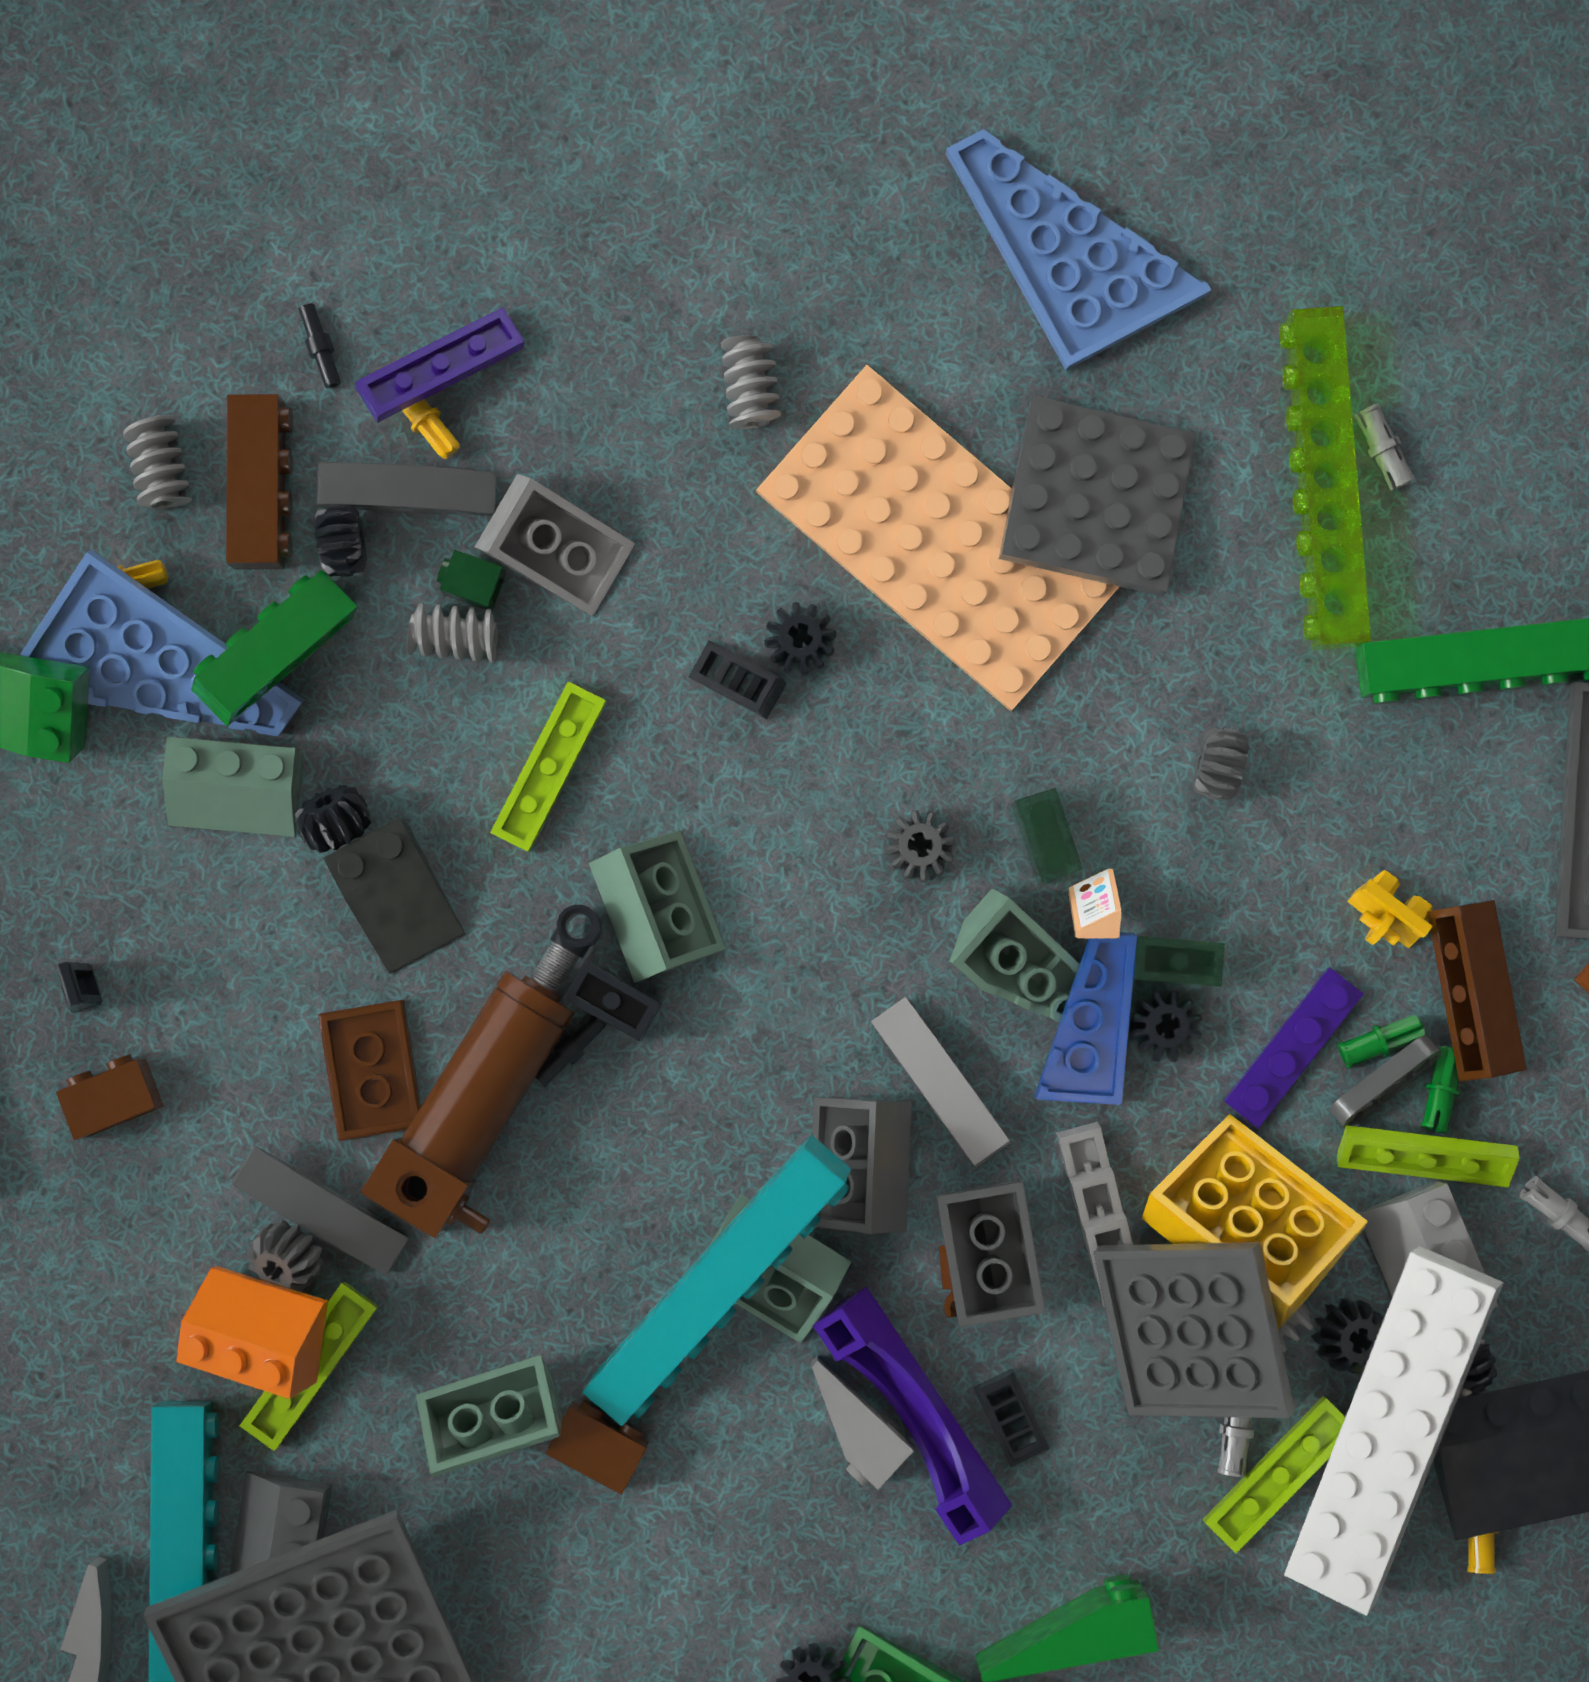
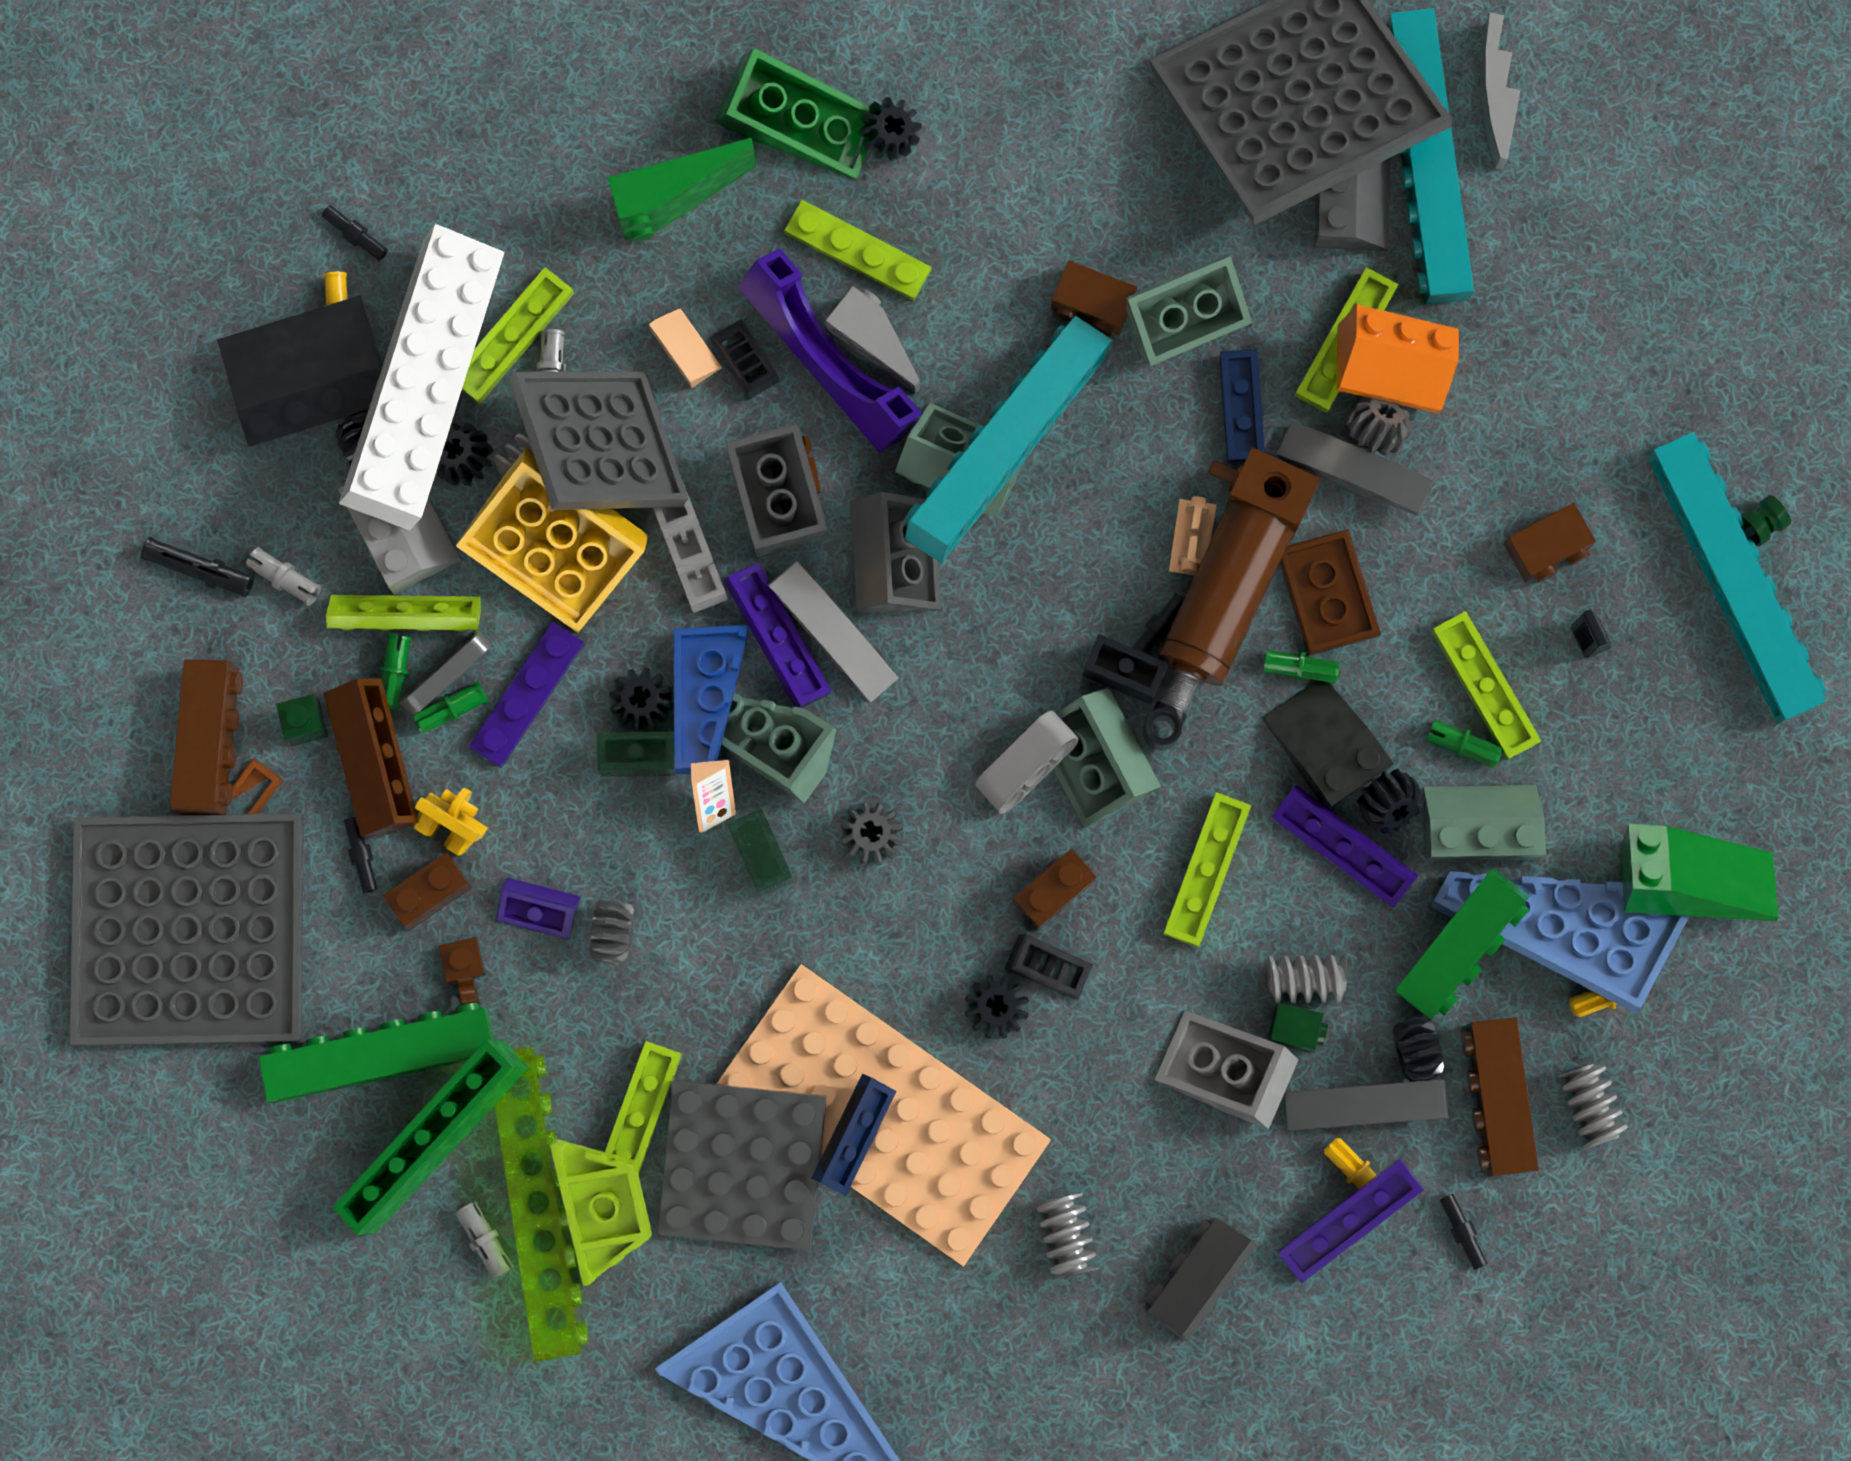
camera: 175 degrees right, 5 degrees down
none -> dark green brick [276,694,328,746]
none -> black bar [322,205,388,261]
none -> green brick [332,1040,529,1235]
none -> black bar [344,817,378,893]
none -> reddish brown brick [383,852,472,931]
none -> reddish brown plate [439,937,485,1005]
none -> dark purple slope [495,878,580,940]
none -> lime wing [550,1139,652,1286]
none -> lime plate [605,1041,682,1175]
none -> light nougat slope [649,308,722,388]
none -> dark purple plate [724,563,831,708]
none -> lime plate [784,200,932,301]
none -> dark blue plate [811,1073,897,1196]
none -> light grey beam [975,711,1079,814]
none -> reddish brown brick [1013,848,1097,931]
none -> dark grey slope [1145,1218,1257,1340]
none -> light nougat hinge [1169,496,1216,576]
none -> dark blue plate [1219,349,1265,463]
none -> green axle [1263,649,1340,683]
none -> dark purple plate [1272,785,1418,908]
none -> green axle [1426,719,1502,768]
none -> lime plate [1431,611,1541,761]

